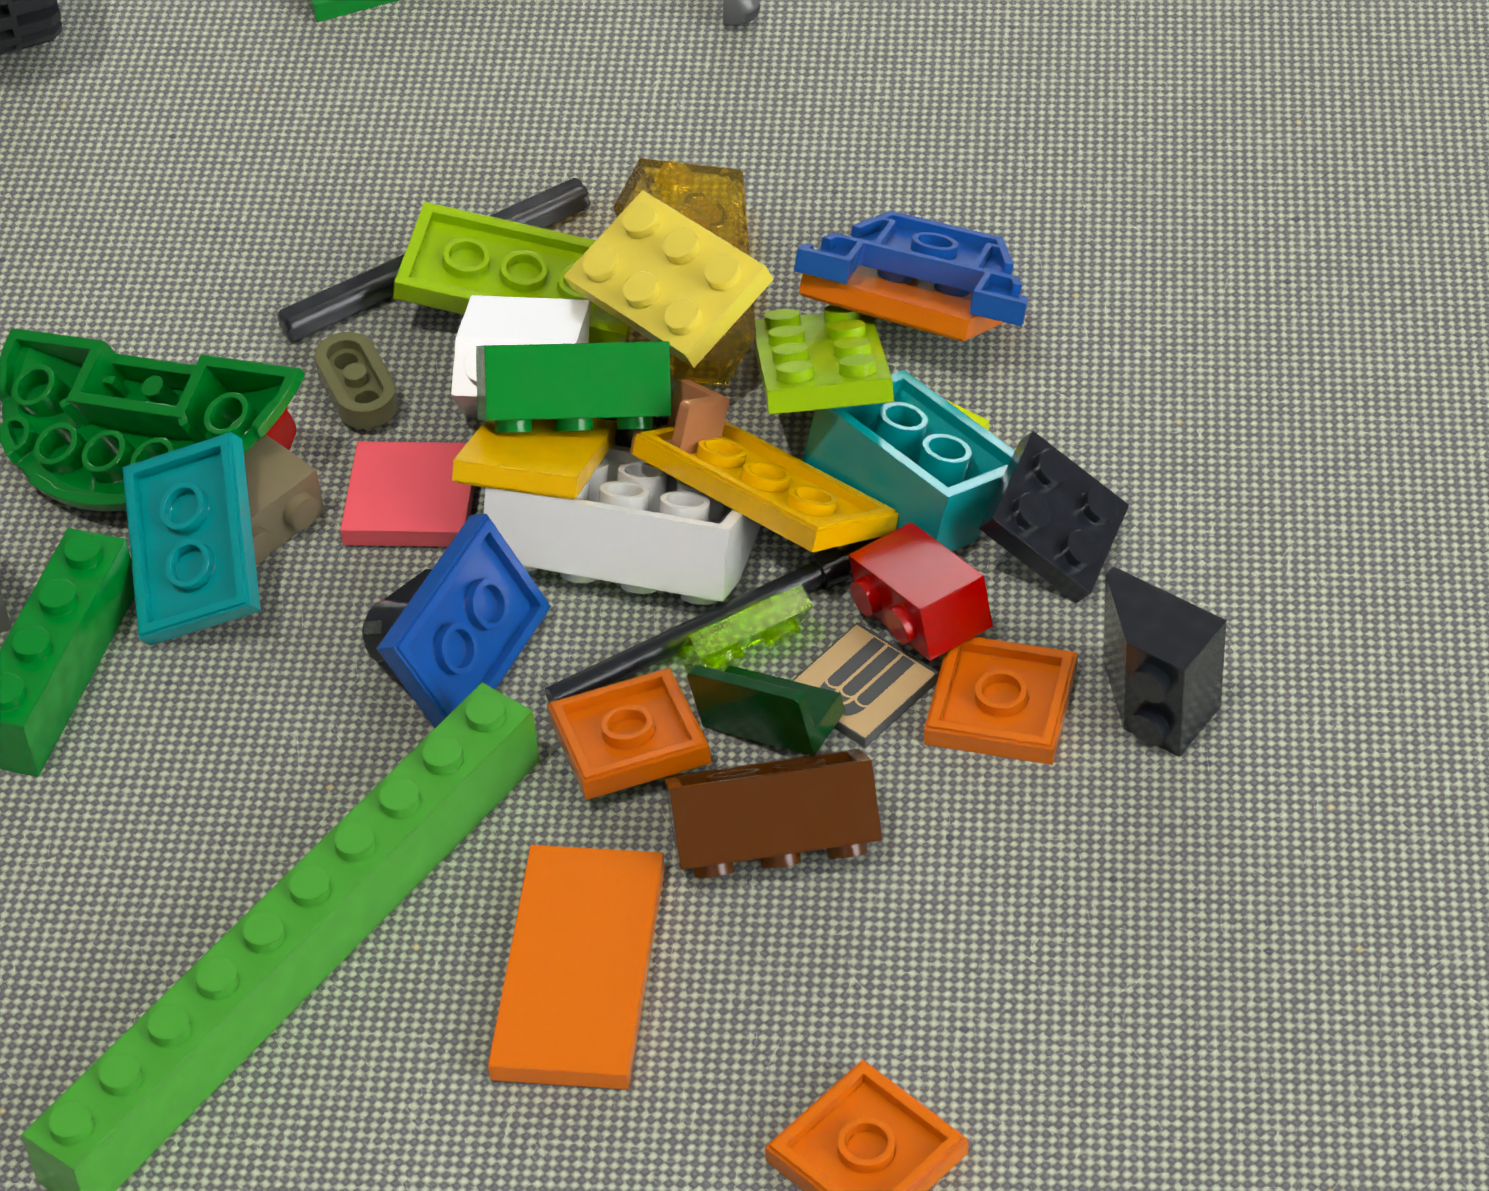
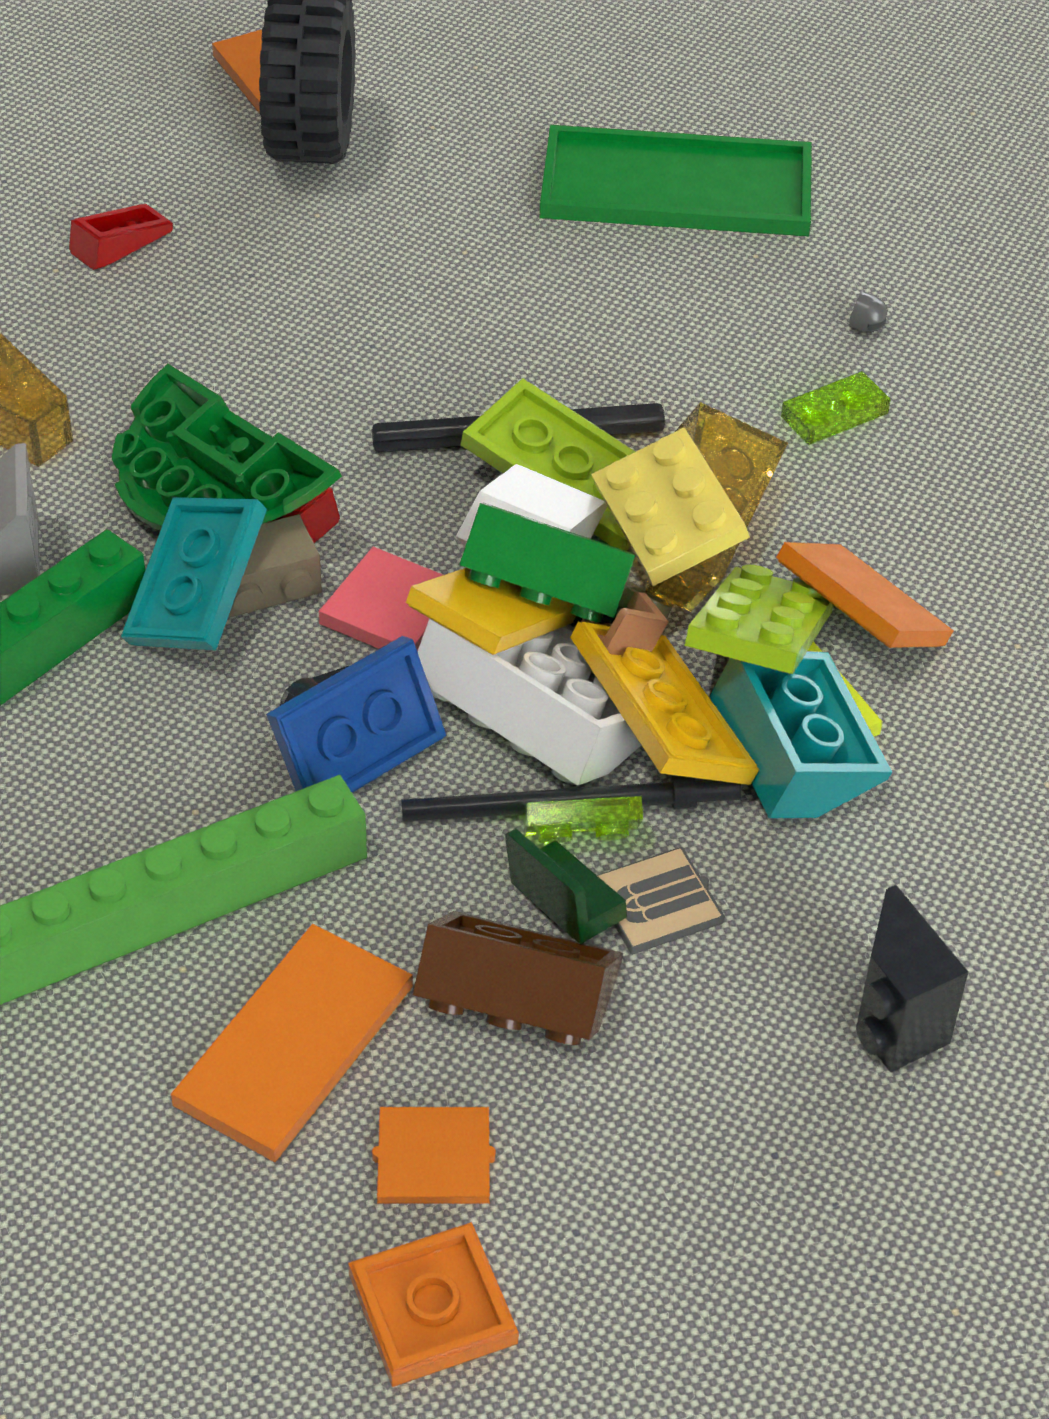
camera: 20 degrees right, 0 degrees up
olive plate [315,332,398,429] -> none
orange tile [547,668,712,800] -> none
blue wing [794,210,1028,326] -> none
red brick [849,522,993,661] -> none
orange tile [923,637,1078,765] -> none
black plate [979,431,1129,604] -> none
none -> orange piece [372,1107,496,1204]
none -> clear neon green plate [781,371,891,445]

